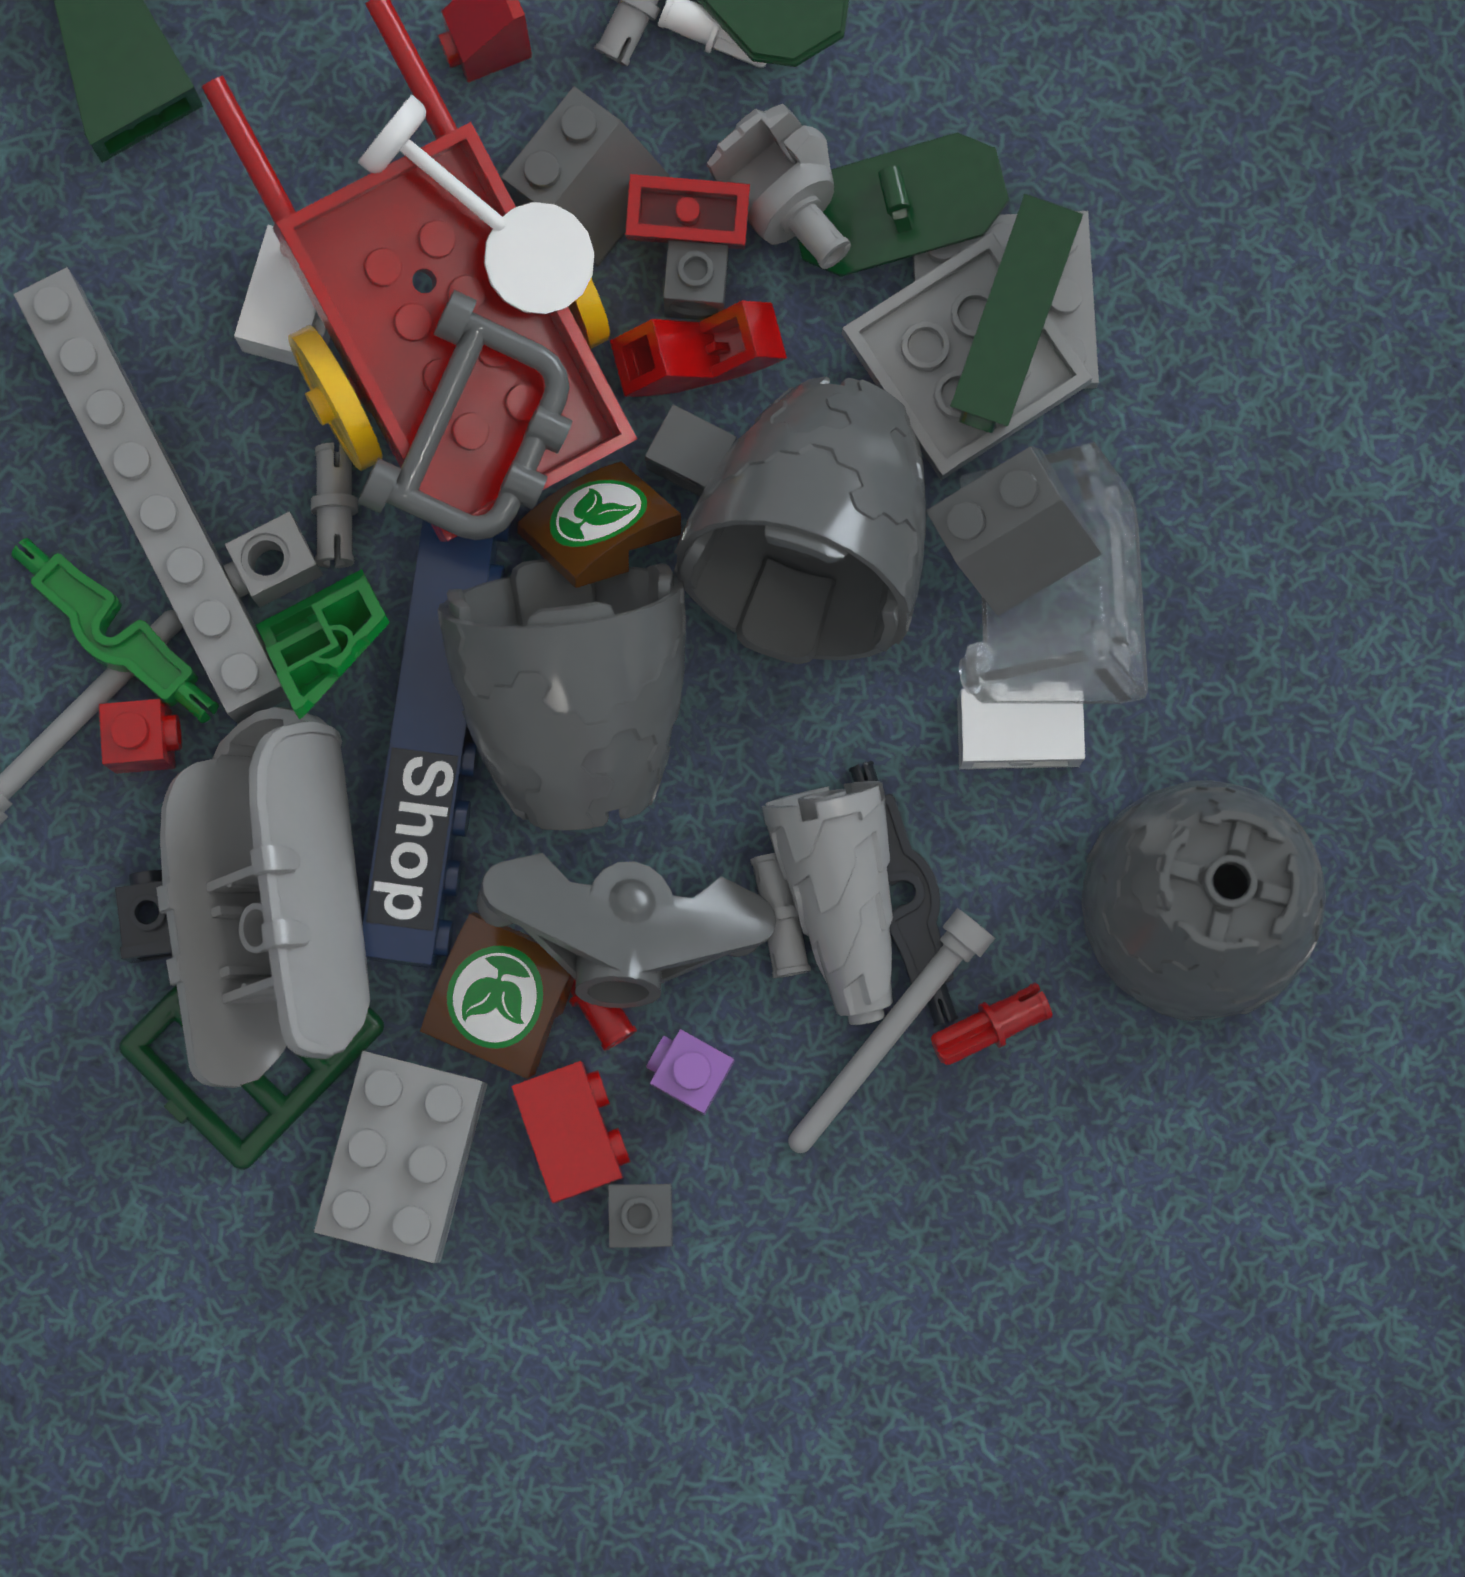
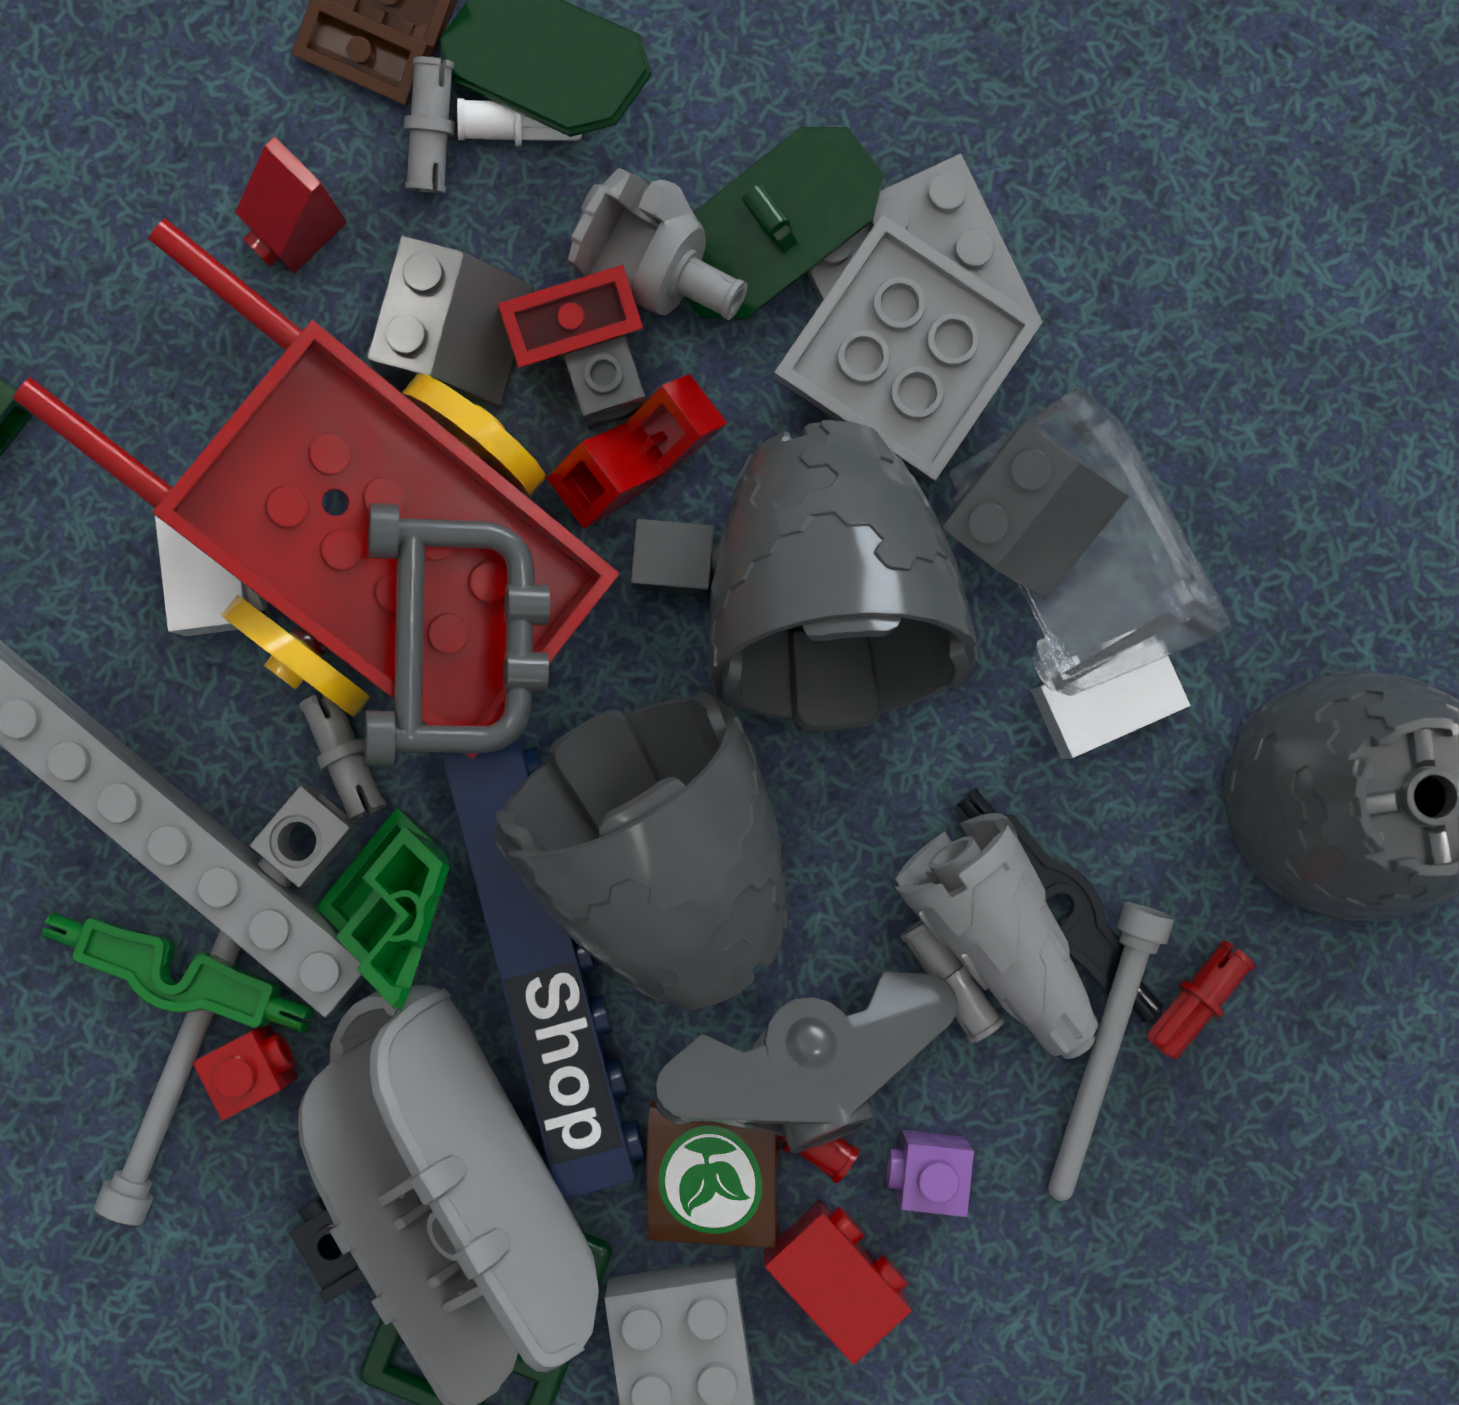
camera: 30 degrees left, 5 degrees up
white piece [358,95,594,314] -> none
reddish brown slope [517,461,681,588] -> none
dark grey brick [608,1184,673,1248] -> none
dark green slope [950,194,1083,433] -> none

